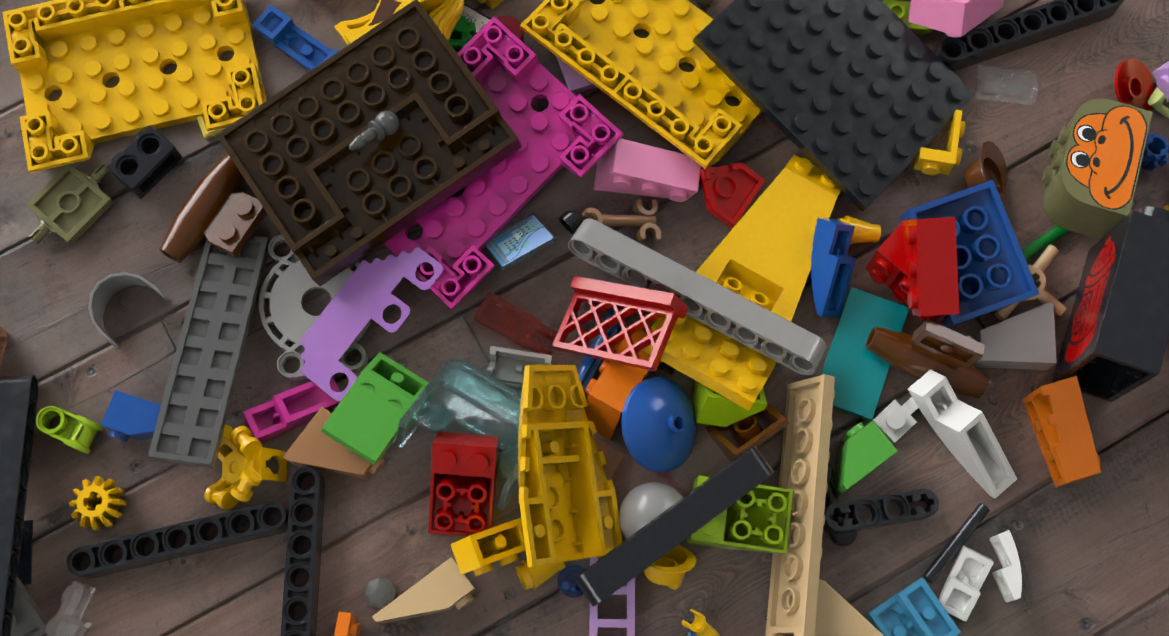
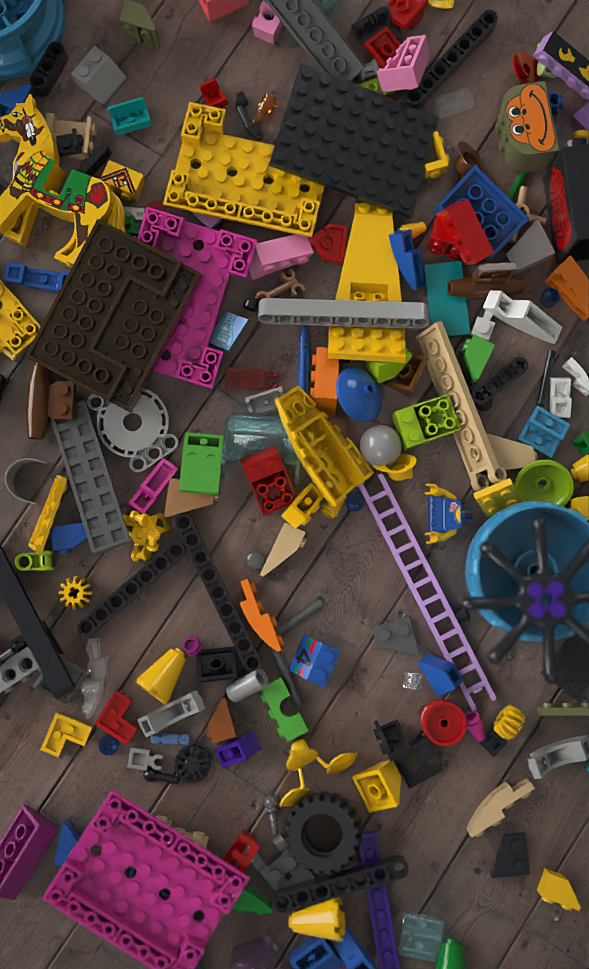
camera: 30 degrees left, 10 degrees up
medium lavender piece [300,247,443,401] -> none
dark grey bar [349,111,399,150] -> none
fence [552,276,688,372] -> none
black beam [574,445,775,607] -> none
none -> yellow wing [28,475,68,553]
none -> clear blue tile [539,288,560,308]

